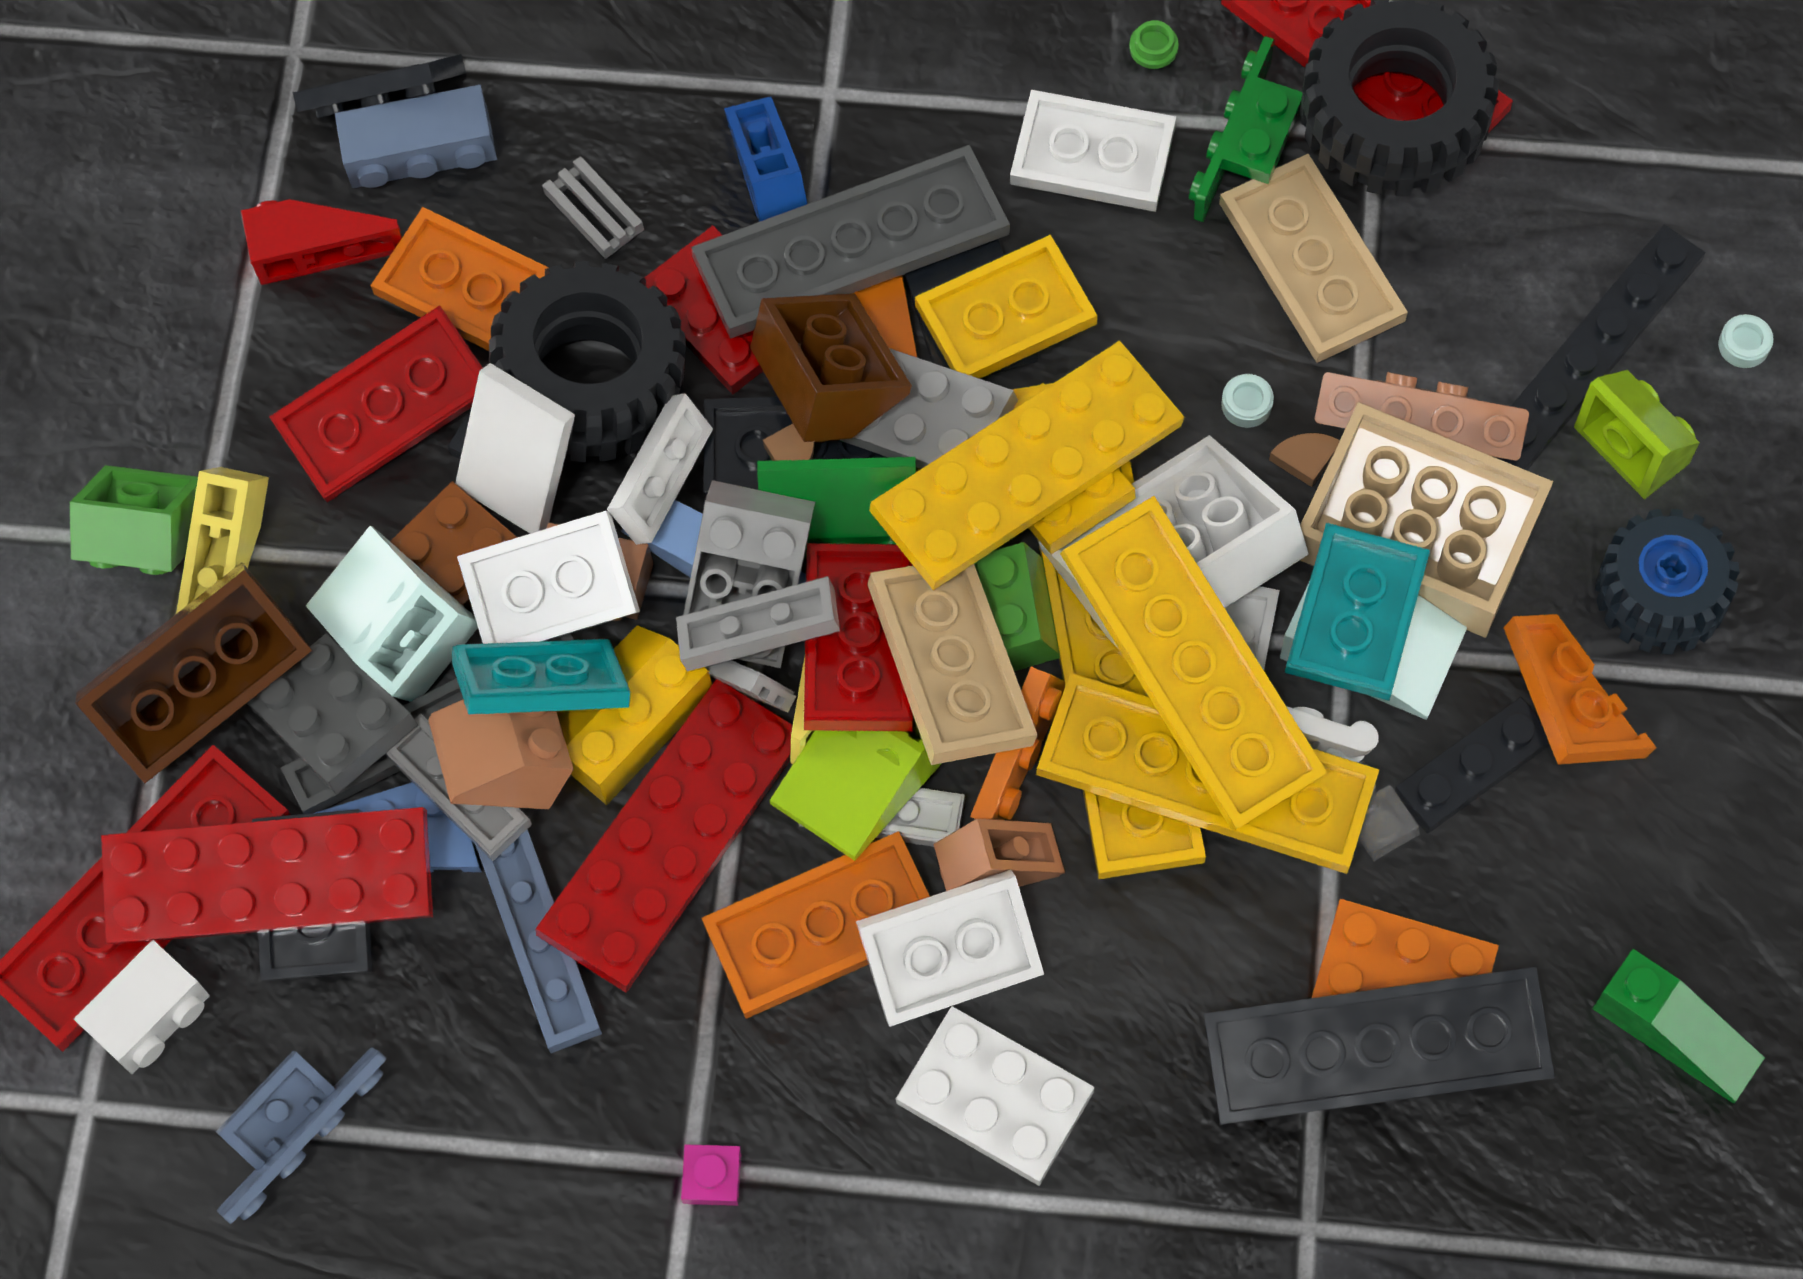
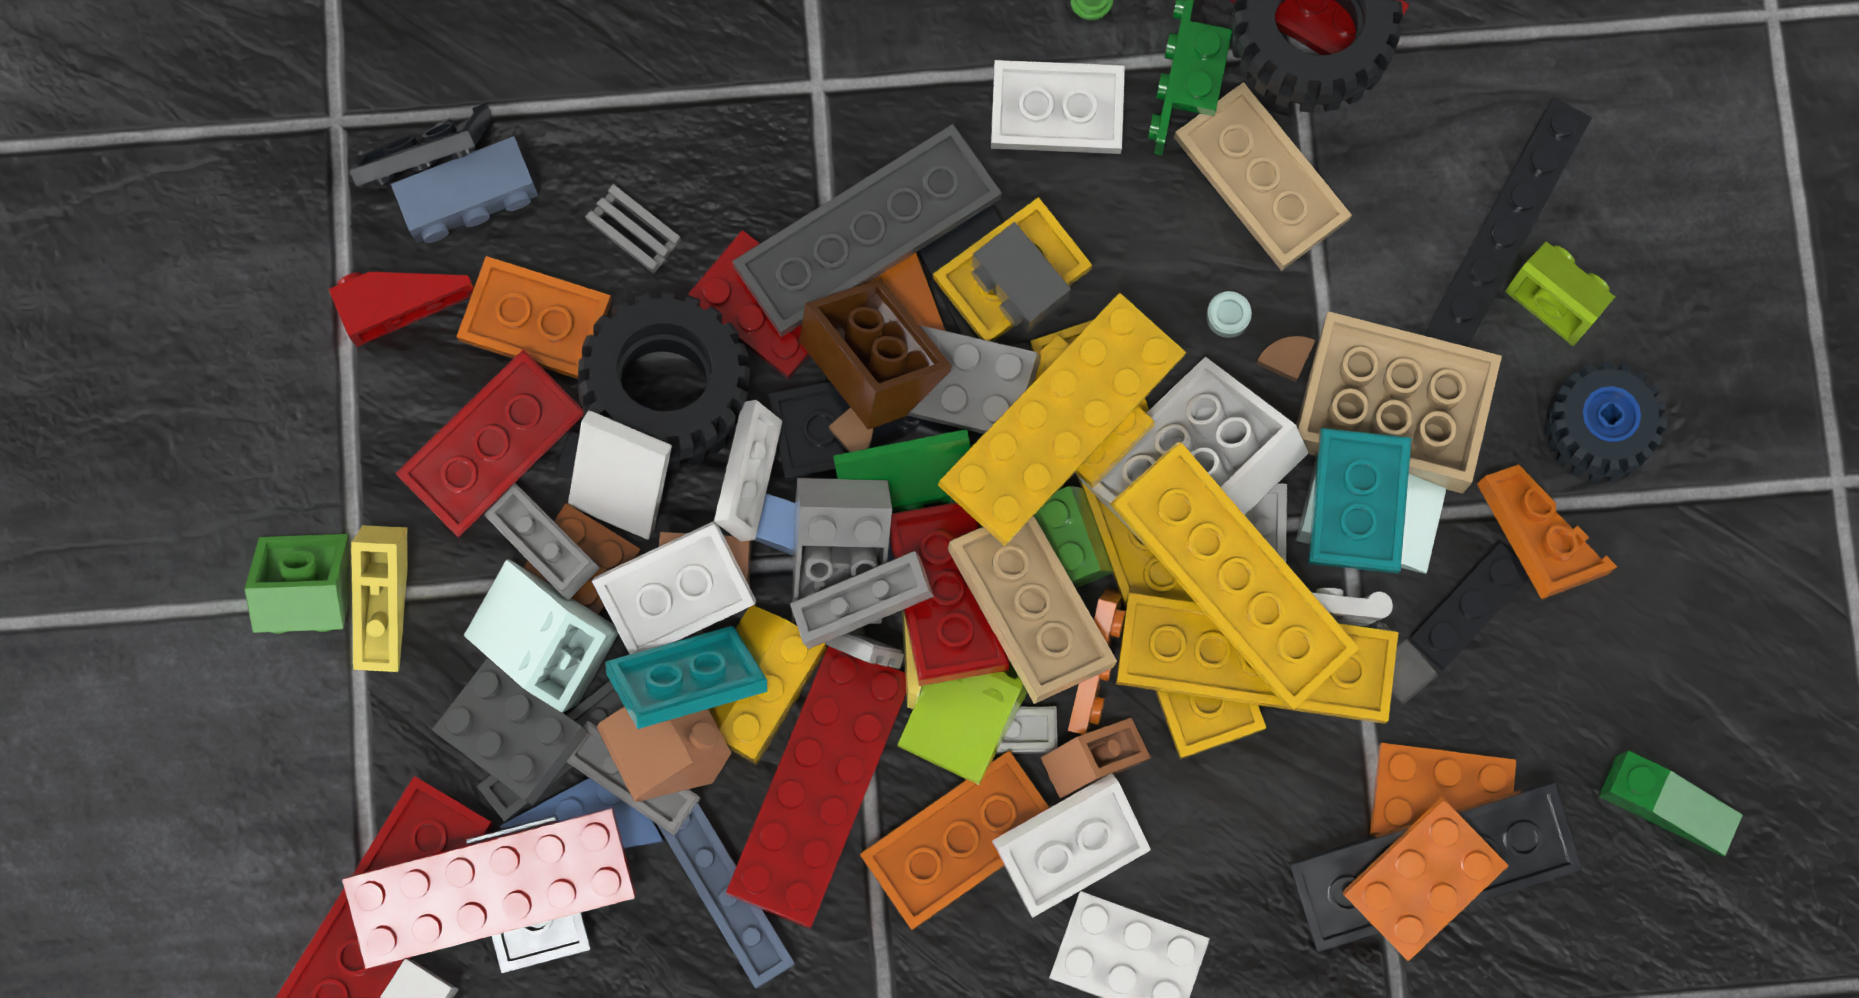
camera: 15 degrees left, 10 degrees up
reddish brown slope [75,562,312,784] -> none
blue slope [724,96,807,222] -> none
nougat bracket [1315,372,1529,461] -> none
light aqua tile [1718,314,1773,368] -> none
none -> light grey tile [484,483,600,600]
none -> dark grey brick [971,222,1071,333]
none -> orange plate [1342,797,1509,961]

